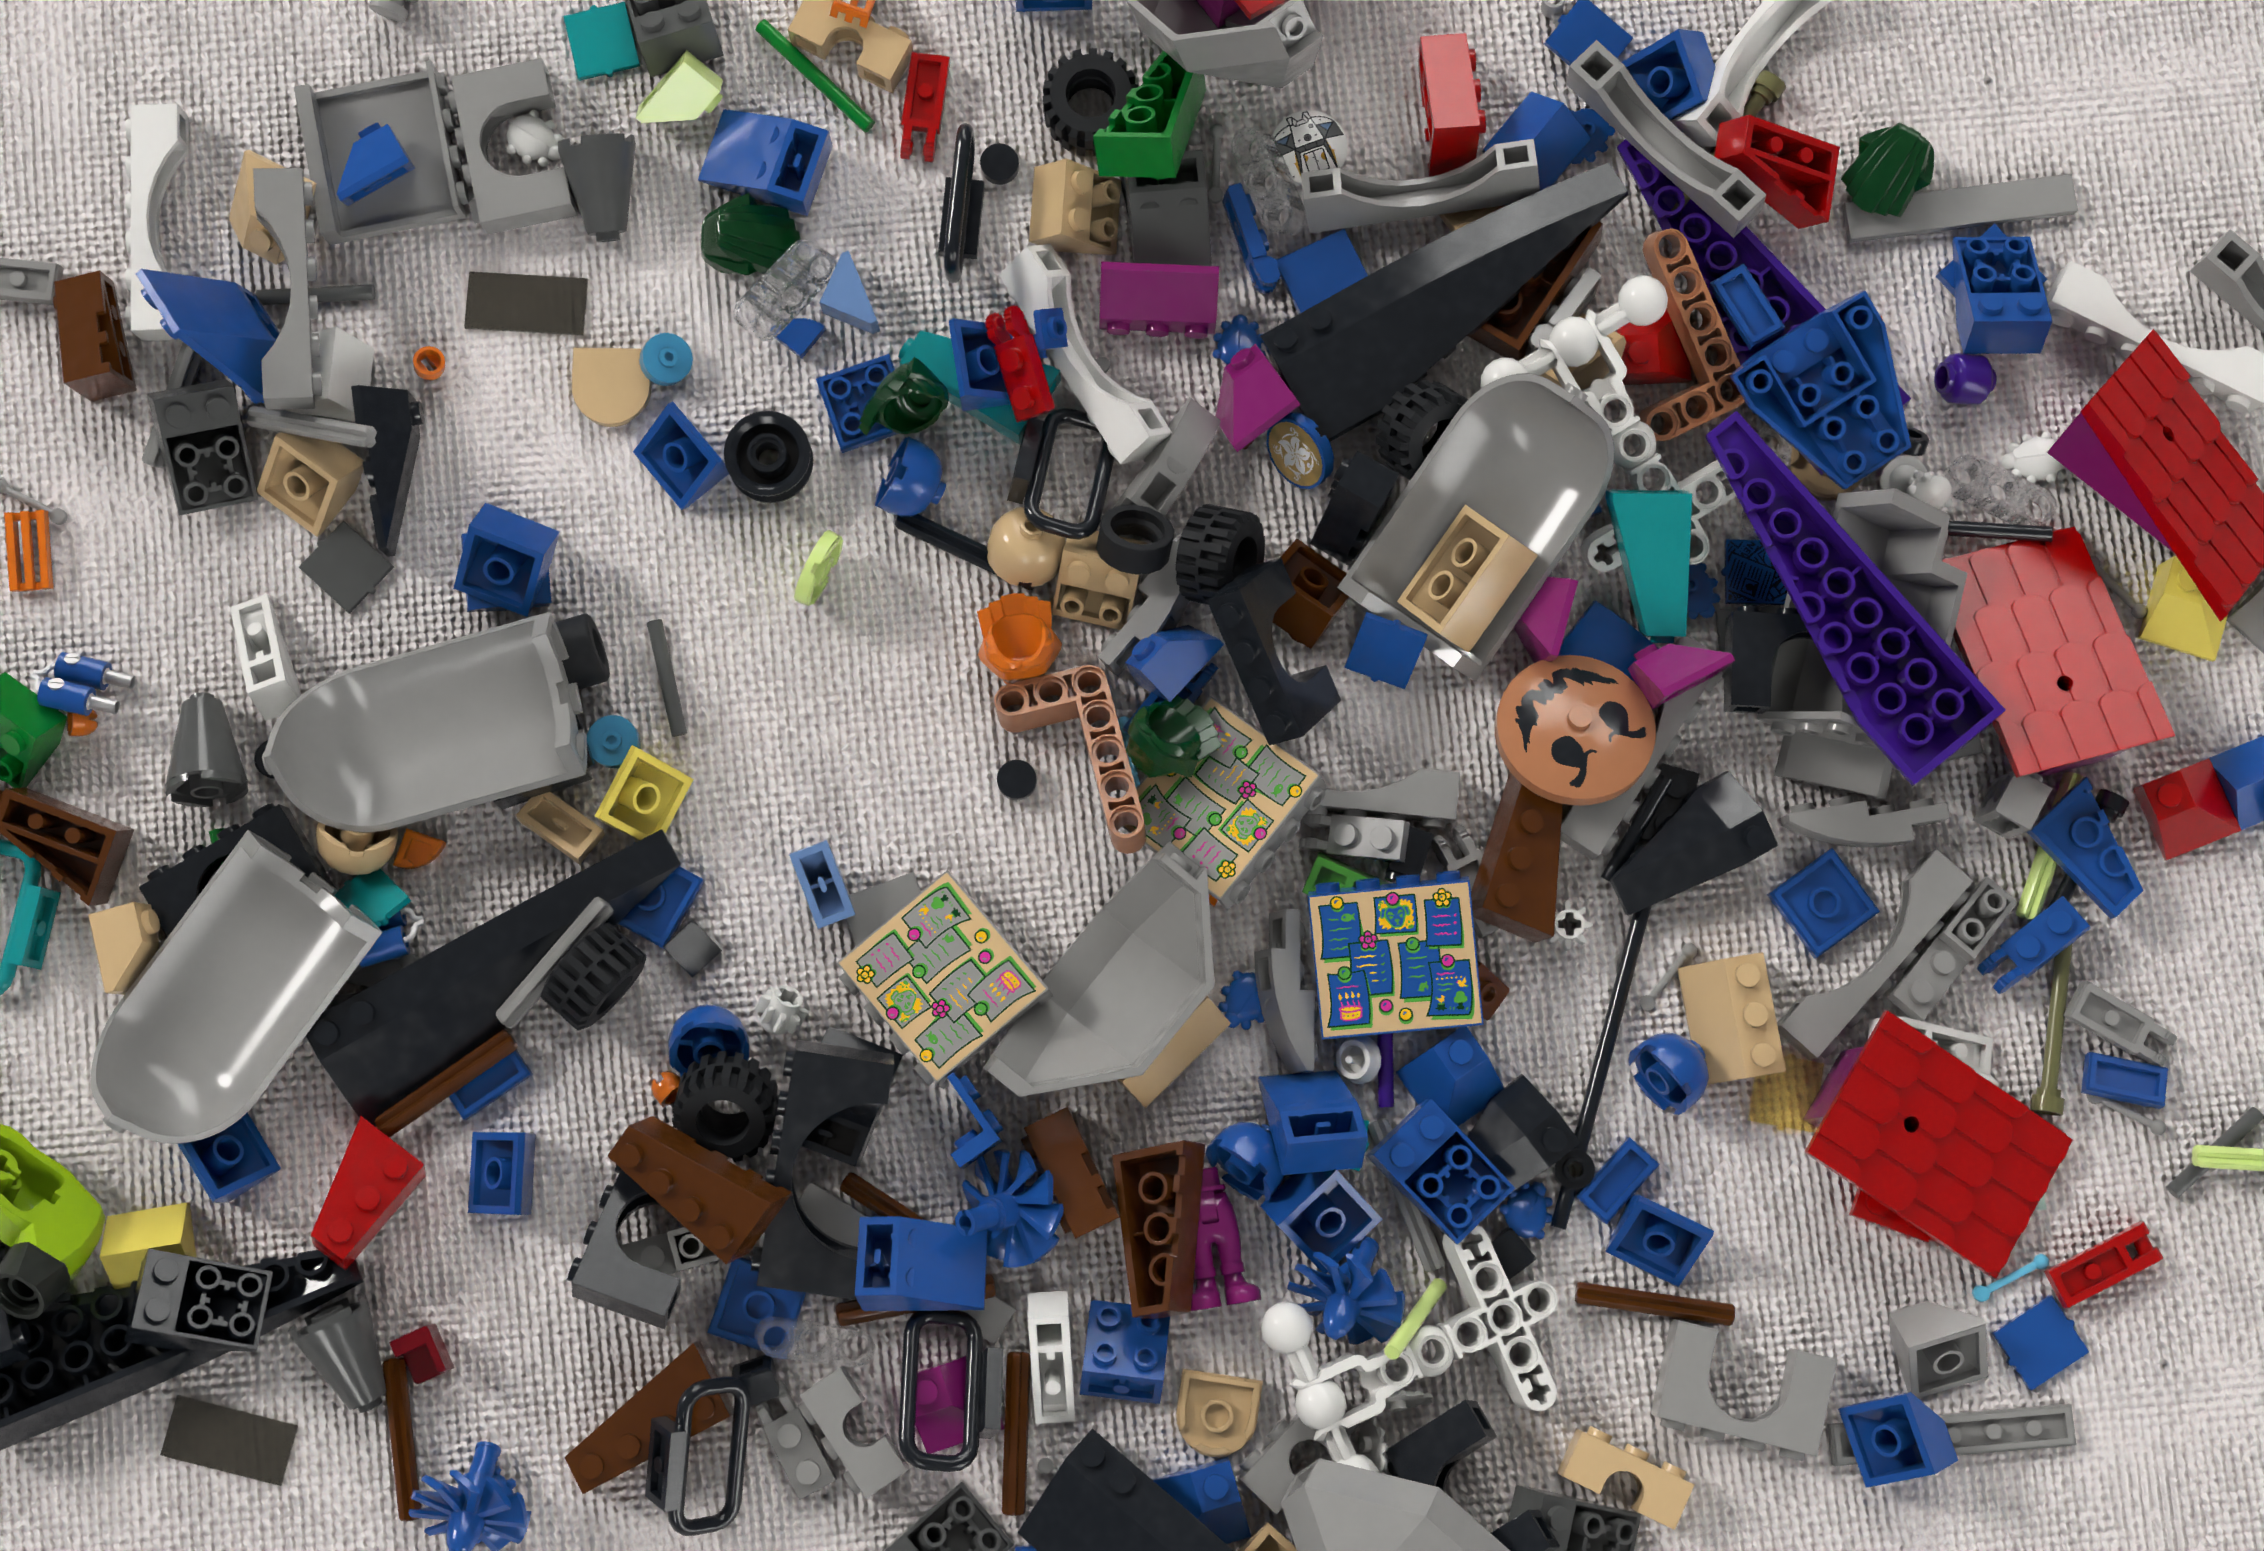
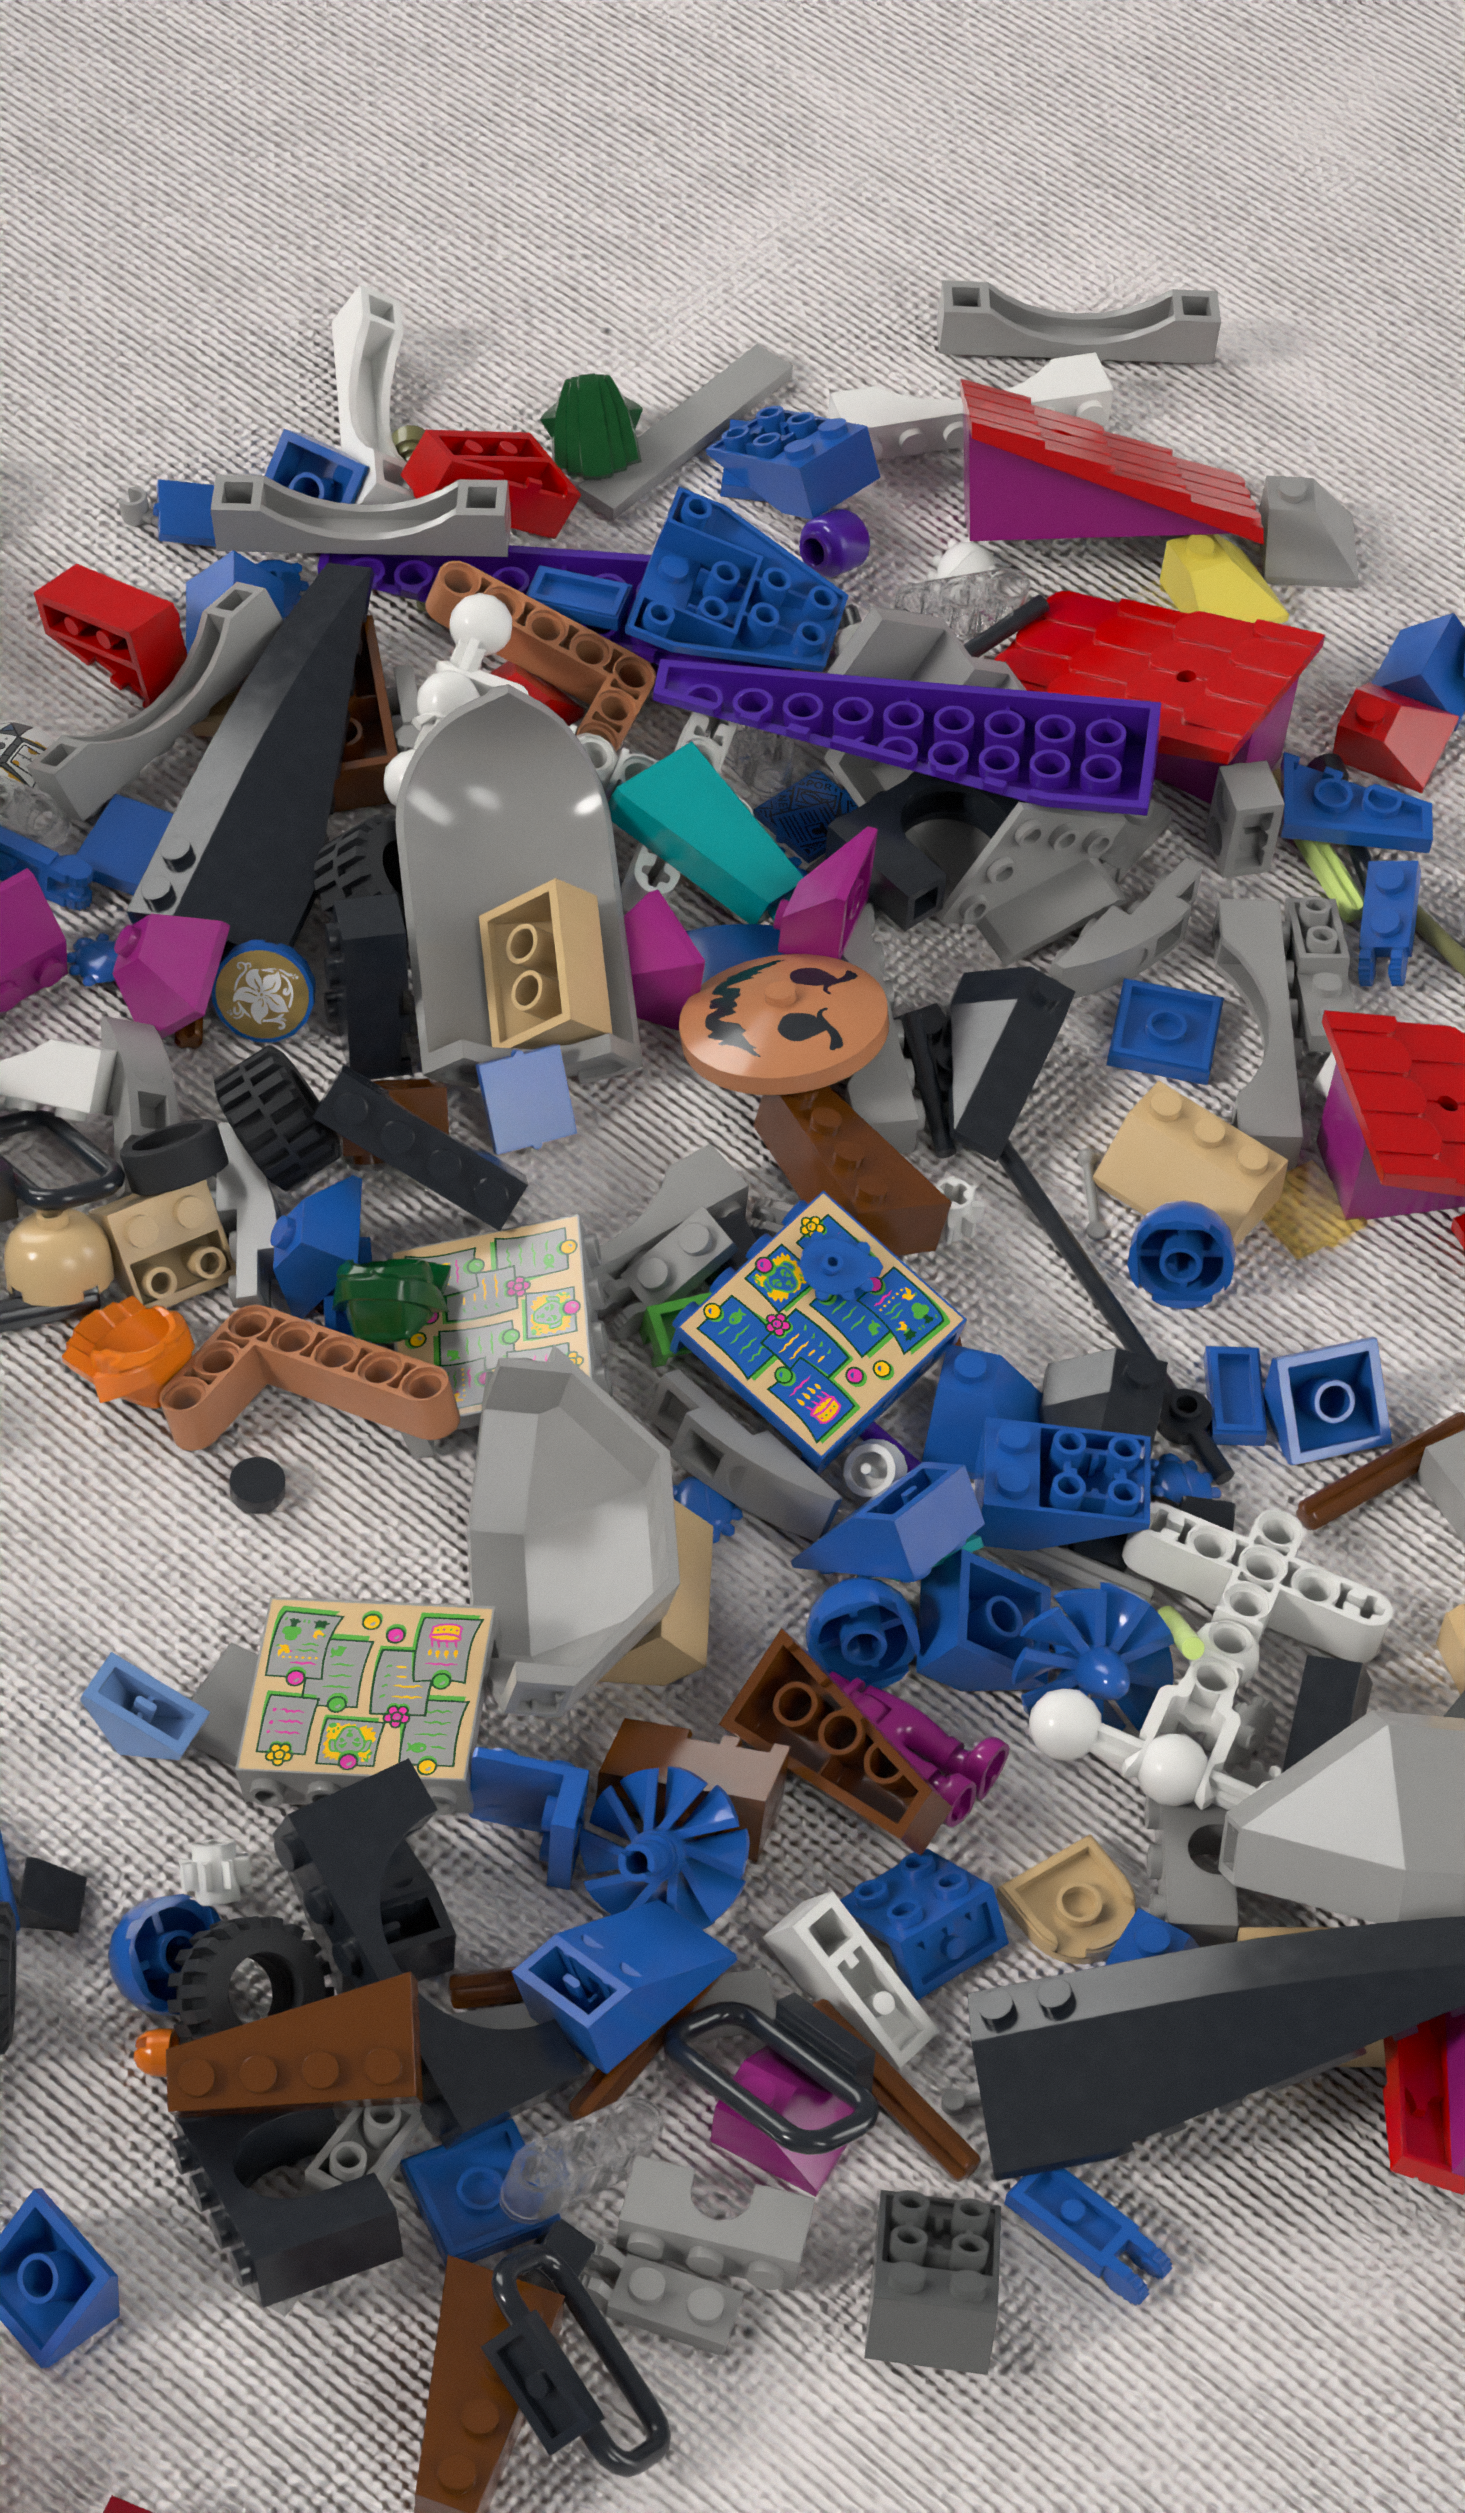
camera: 45 degrees left, 30 degrees down
none -> blue piece [799,1231,883,1301]

